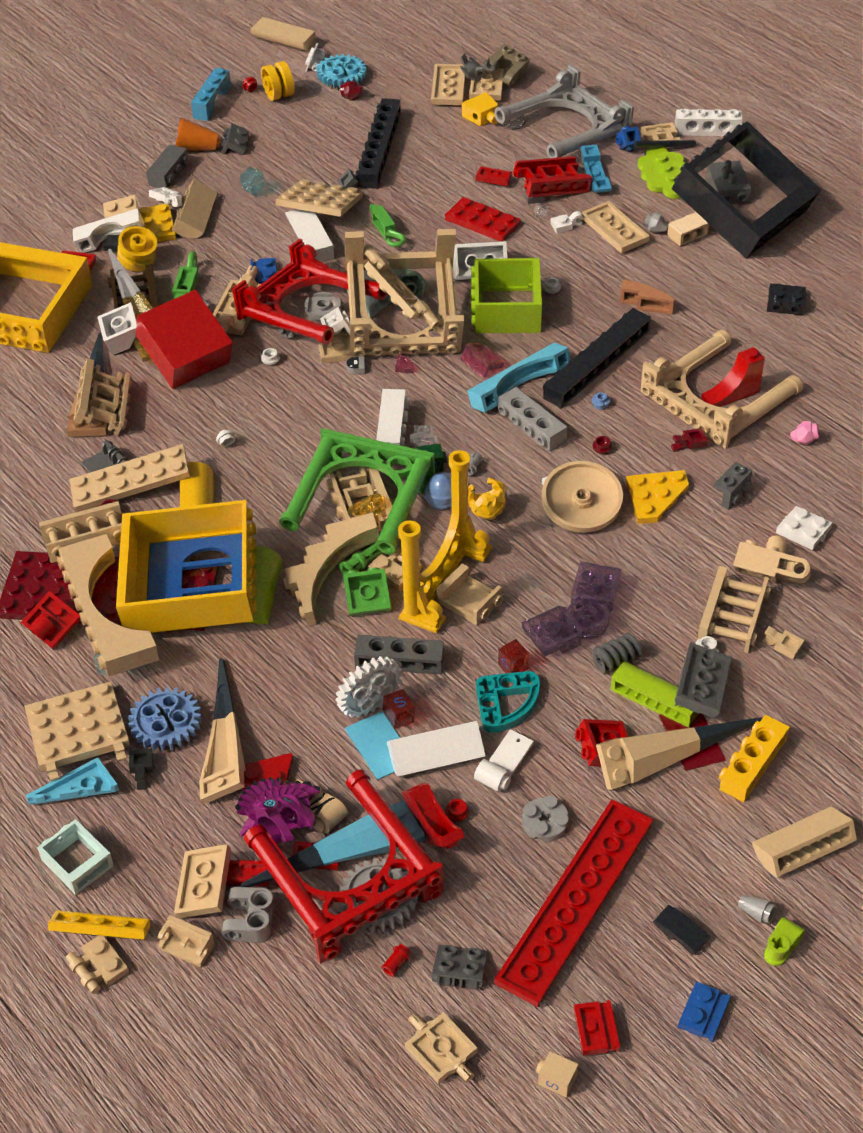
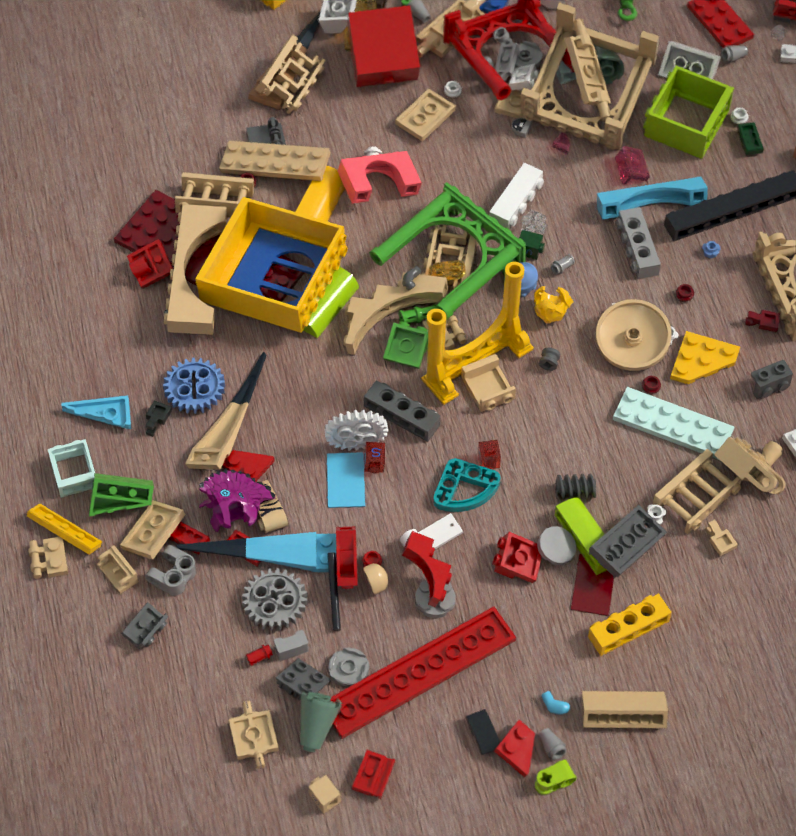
camera: 25 degrees right, 10 degrees up
tan plate [24,681,130,781] -> none
red arch [244,769,444,964] -> none
white brick [387,721,485,777] -> none
clear purple plate [522,561,622,657] -> none
tan plate [596,717,762,790] -> none
blue plate [678,981,731,1042] -> none
none -> bright green wedge [89,473,154,517]
none -> dark grey bracket [121,602,169,649]
none -> light grey piece [274,630,309,661]
none -> sand green cone [300,692,342,752]
none -> black bar [327,552,341,631]
none -> light grey tile [328,648,369,687]
none -> coral arch [338,151,422,204]
none -> tan hair [363,563,388,594]
none -> tan plate [395,89,456,142]
none -> dark grey arm [402,266,422,291]
none -> red arch [402,531,452,607]
none -> light grey plate [486,27,519,86]
none -> red wing [494,719,535,777]
none -> light grey tile [537,526,576,565]
none -> dark grey wheel [539,347,560,371]
none -> medium azure arm [541,691,570,714]
none -> light aqua plate [613,387,734,461]
none -> dark red plate [642,376,661,394]
none -> light grey cone [721,45,748,63]
none -> dark green plate [737,122,764,155]

